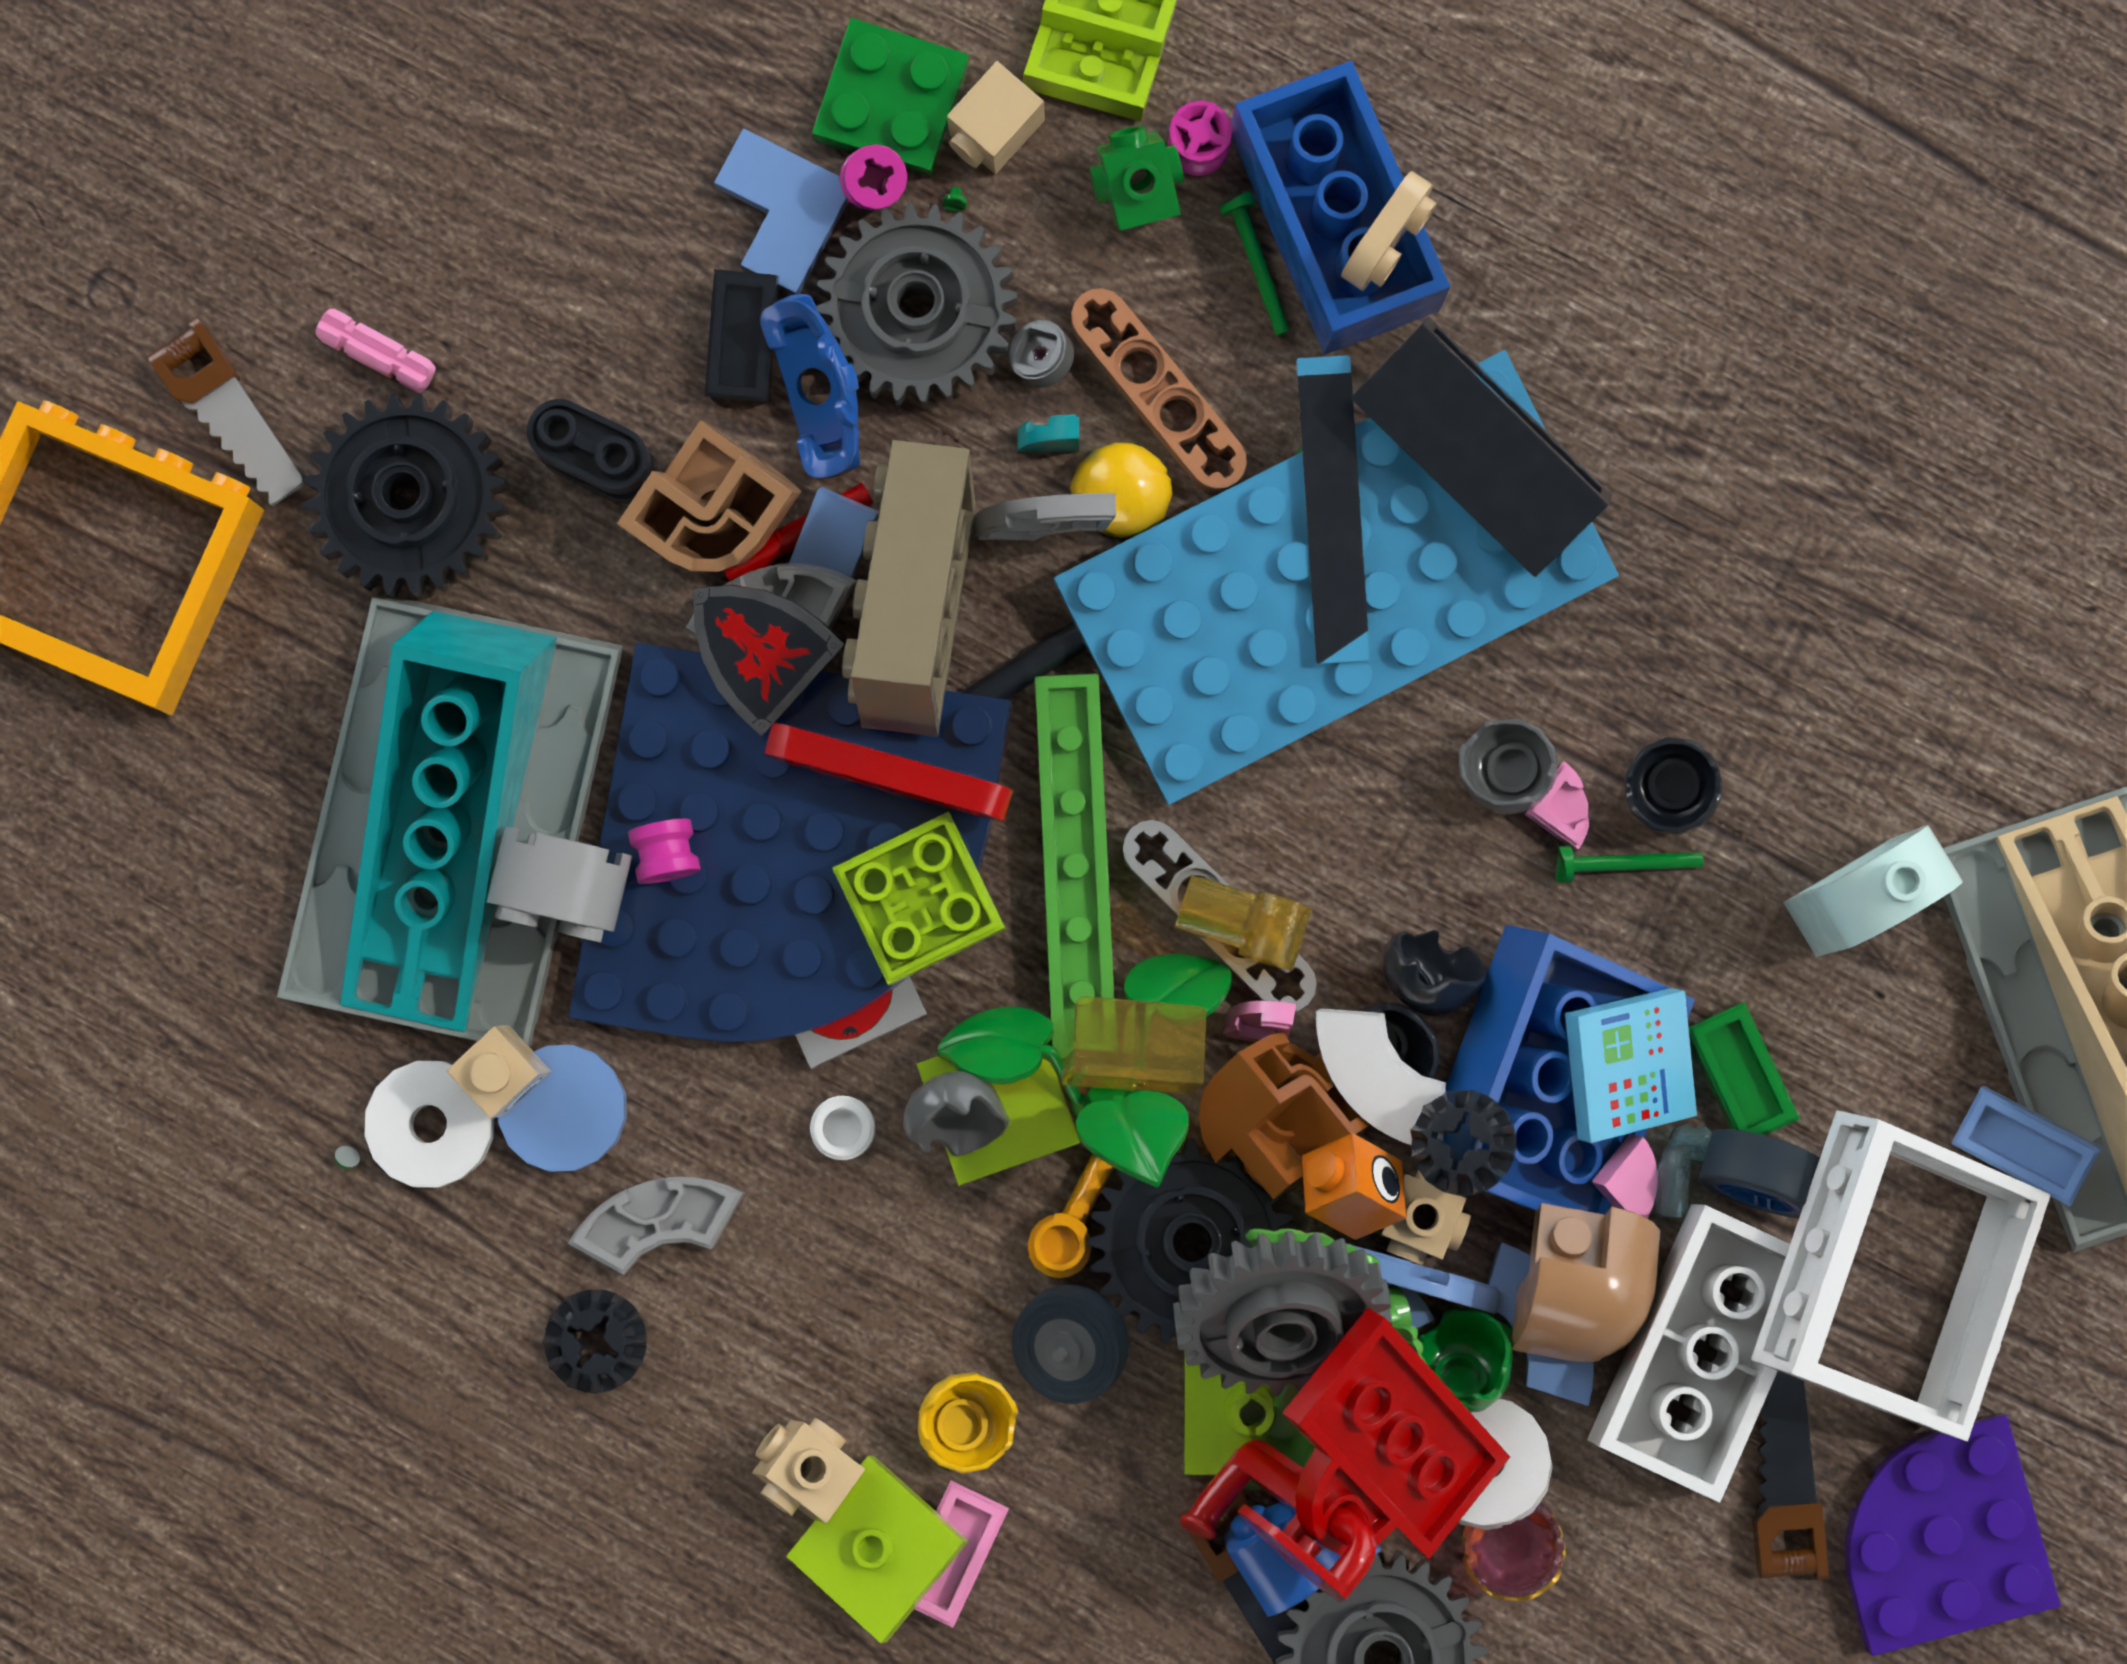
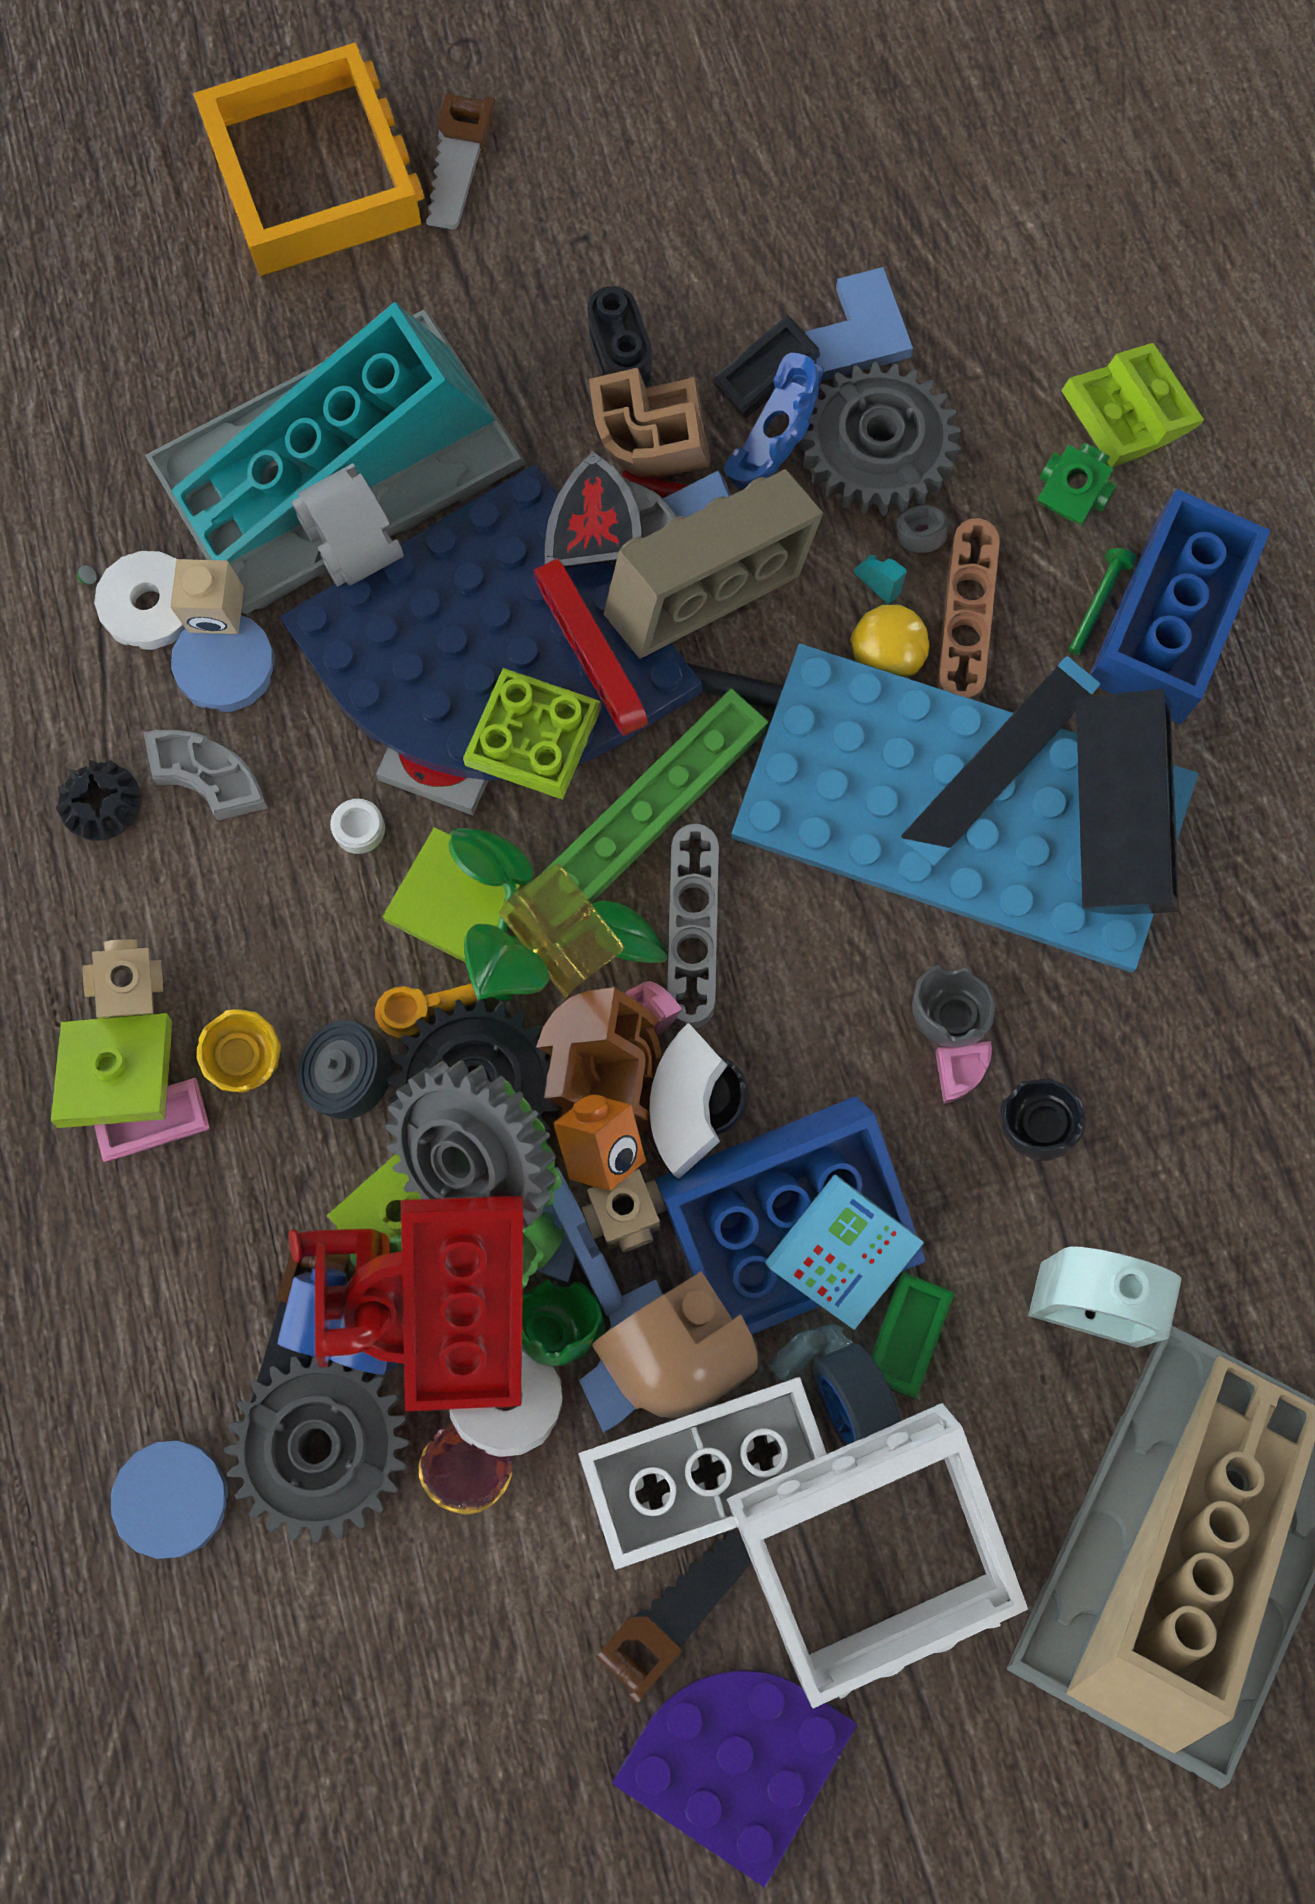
camera: 45 degrees right, 10 degrees down
black gear [302,394,510,598] -> none
bright pink axle [315,309,436,393] -> none
dark pink wheel [628,818,701,884] -> none
green plate [812,17,970,177] -> none
dark pink wheel [839,144,908,211] -> none
dark grey hair [902,1071,1010,1157] -> none
green piece [942,187,967,212] -> none
tan brick [947,61,1045,175] -> none
light grey tile [975,493,1116,541] -> none
dark pink wheel [1168,100,1232,176] -> none
clear yellow piece [1174,875,1313,971] -> none
tan plate [1341,171,1437,291] -> none
black hair [1383,930,1486,1017] -> none
black gear [1410,1090,1517,1196] -> none
green piece [1555,845,1704,884] -> none
bright pink tile [1591,1133,1658,1218] -> none
medium blue tile [1951,1085,2102,1206] -> none

